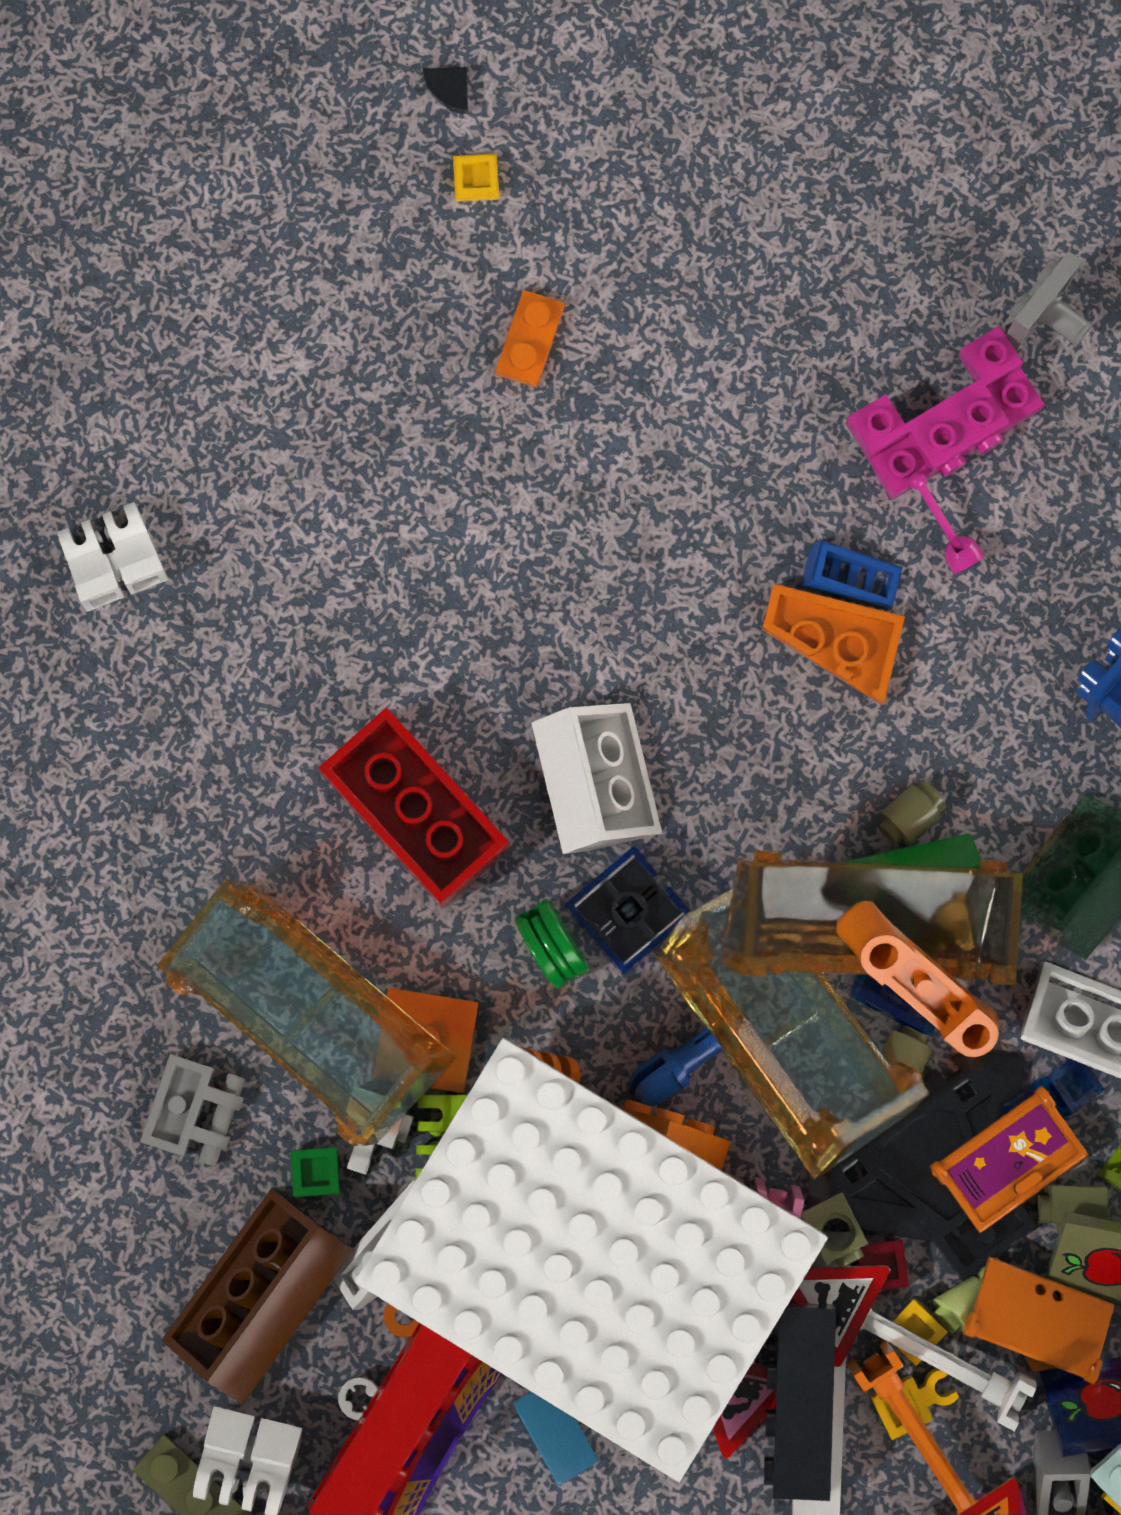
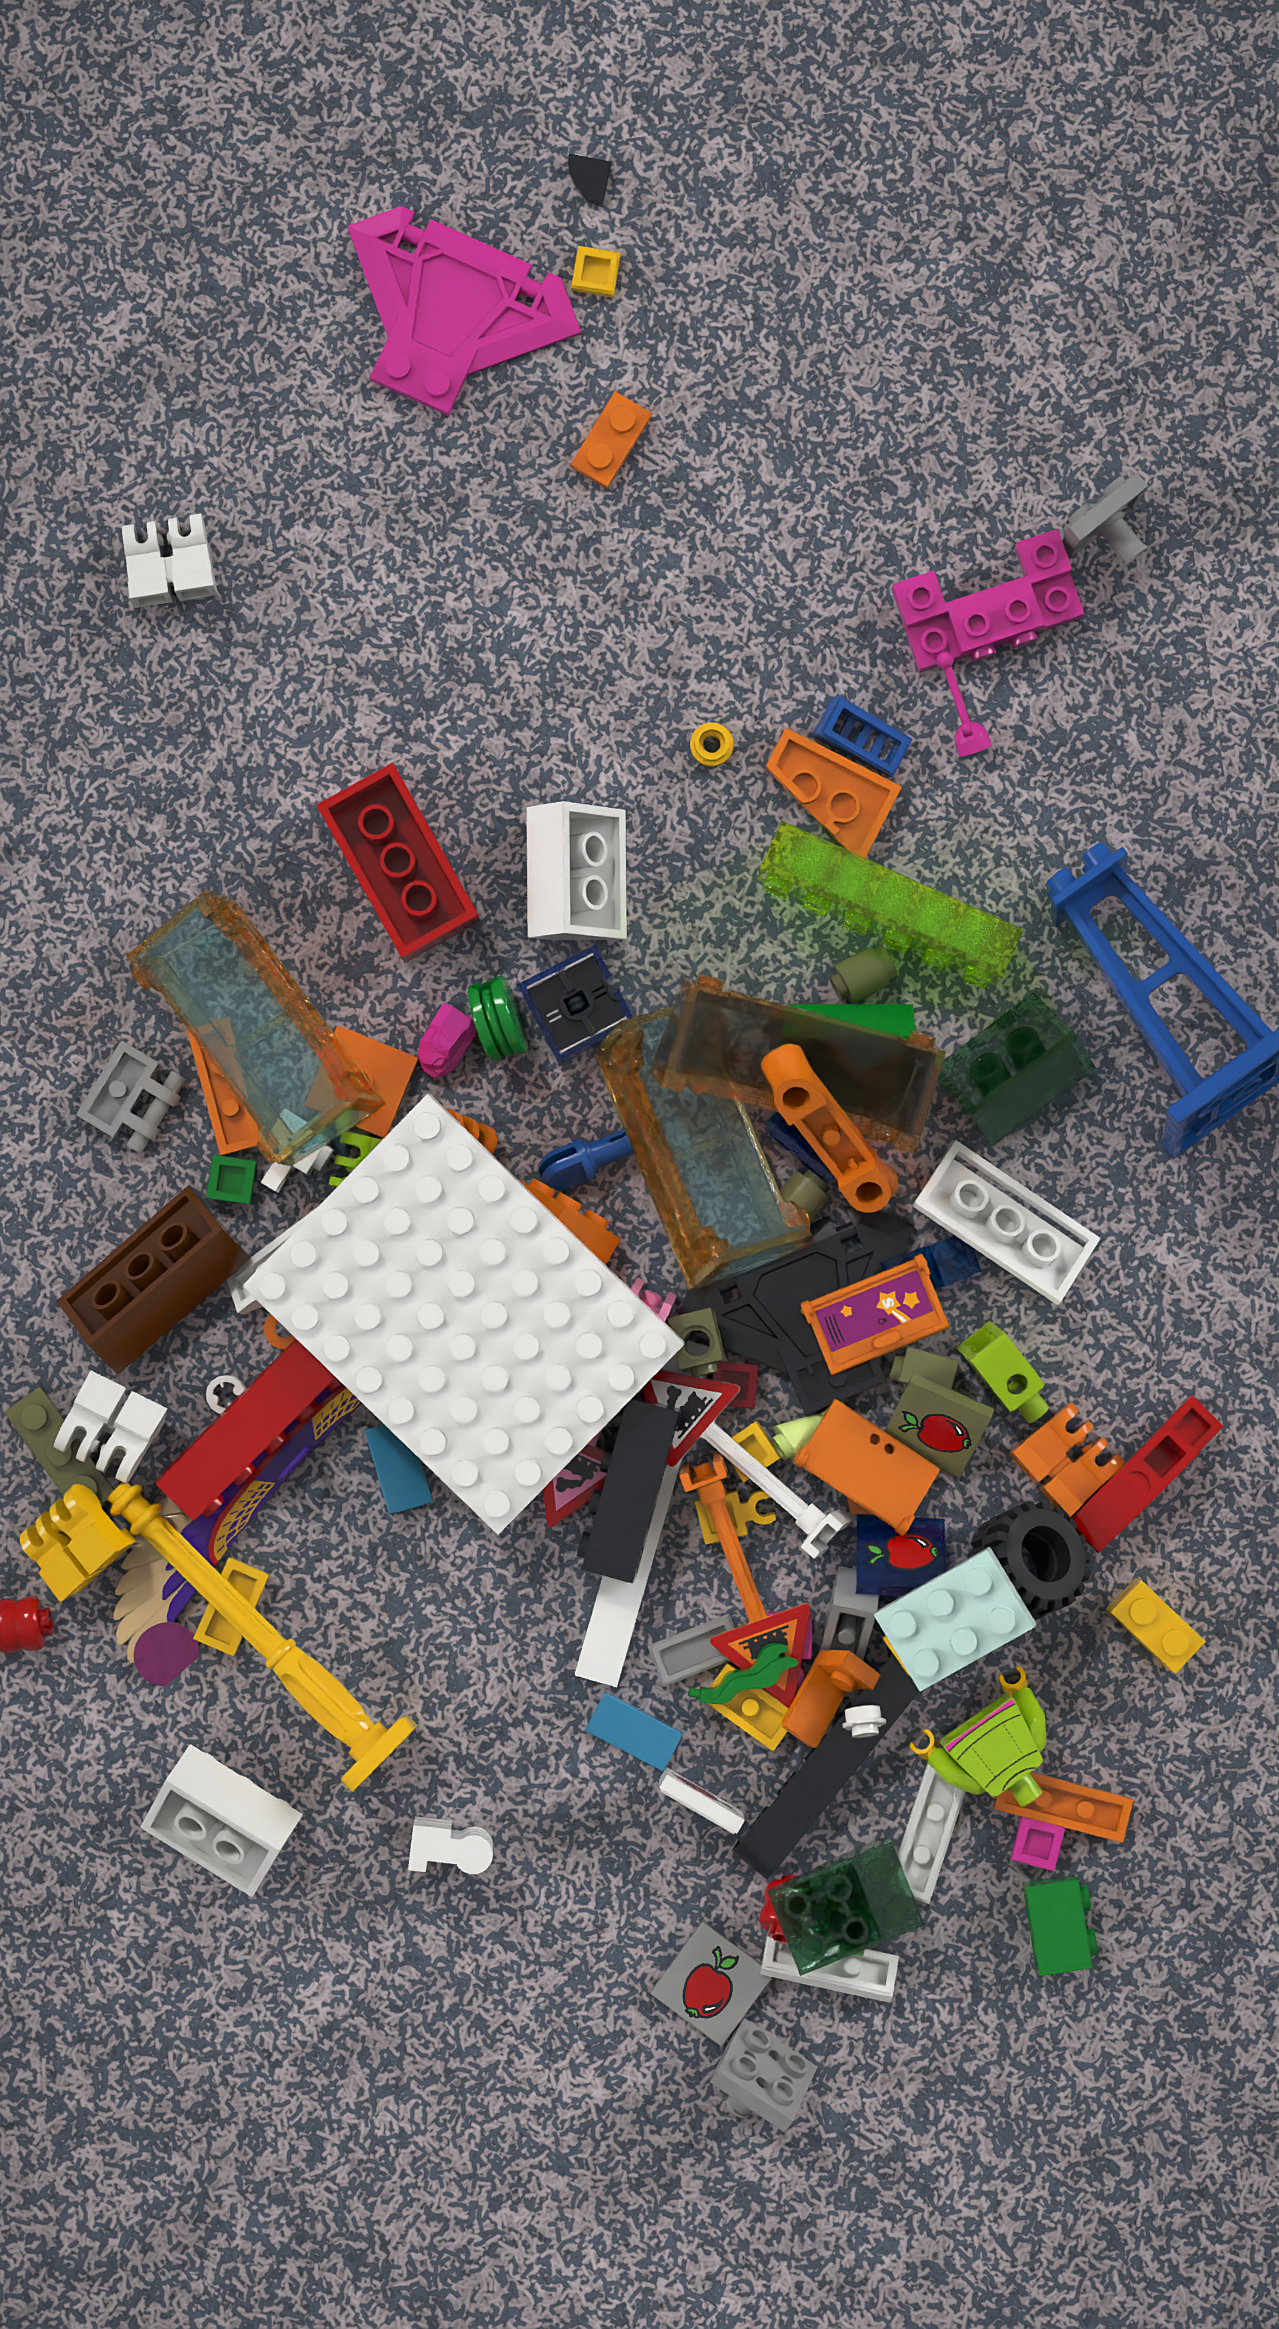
camera: 15 degrees right, 5 degrees up
none -> orange plate [187,1018,263,1156]
none -> dark pink plate [347,206,582,416]
none -> dark pink rock [418,1002,478,1078]
none -> yellow plate [690,723,734,767]
none -> clear neon green brick [757,820,1024,989]

